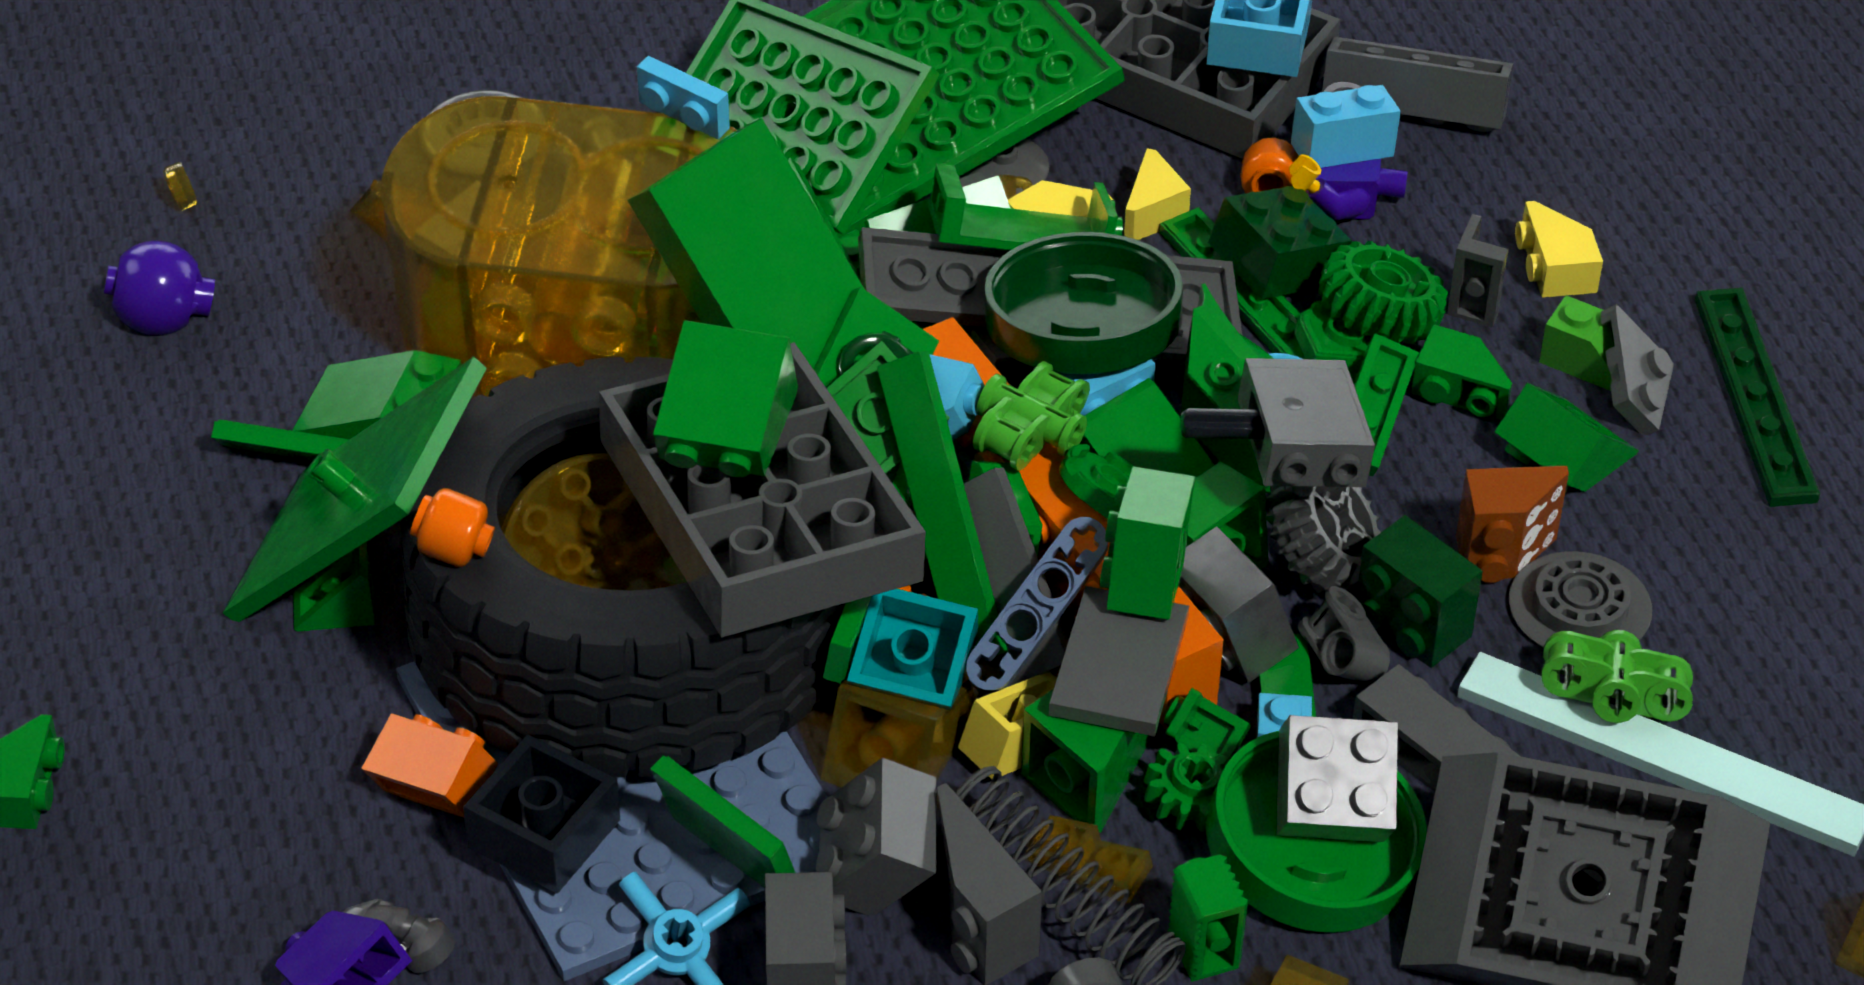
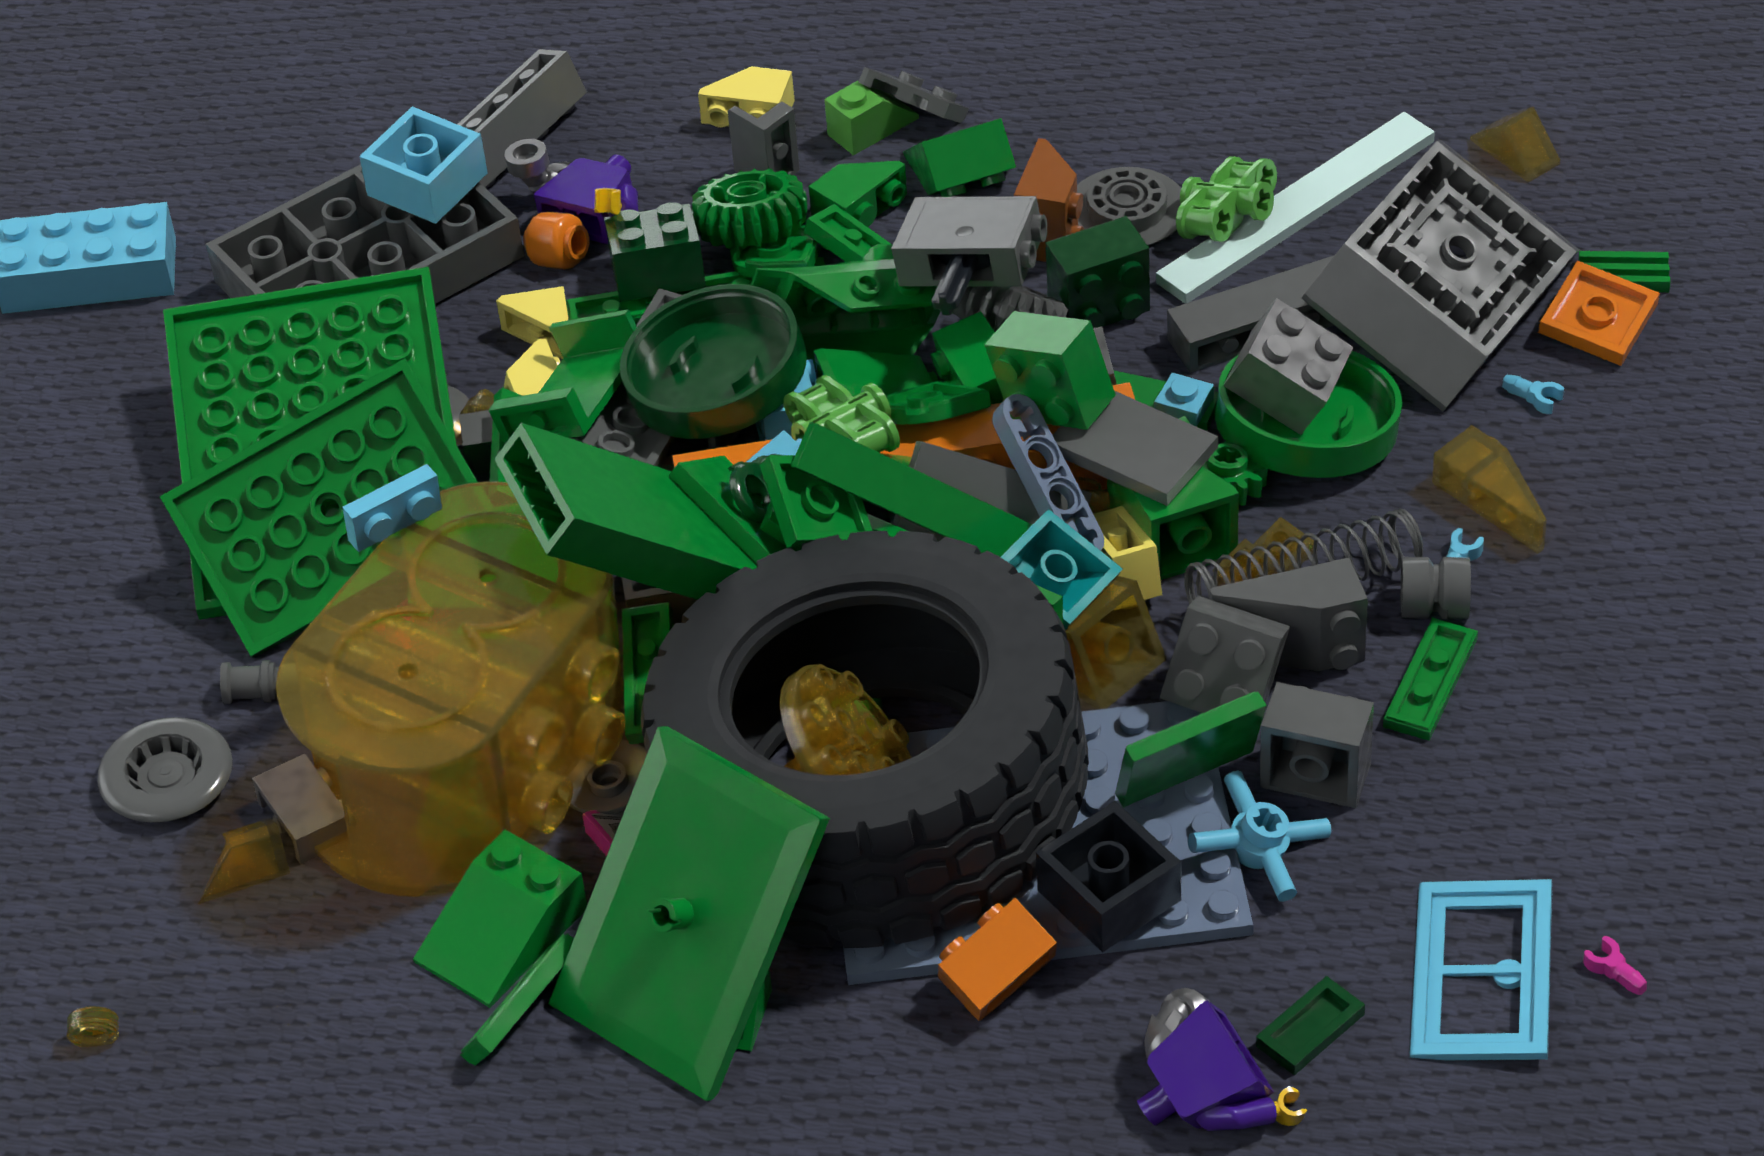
camera: 65 degrees left, 0 degrees up
dark purple brick [104,240,215,336] -> none
orange head [410,488,495,568] -> none
dark grey brick [599,342,926,638] -> none
green slope [653,320,798,477] -> none
green brick [1167,854,1248,982] -> none
medium azure brick [1291,85,1401,168] -> none
dark grey piece [1298,586,1390,684] -> none
dark green tile [1695,287,1820,507] -> none

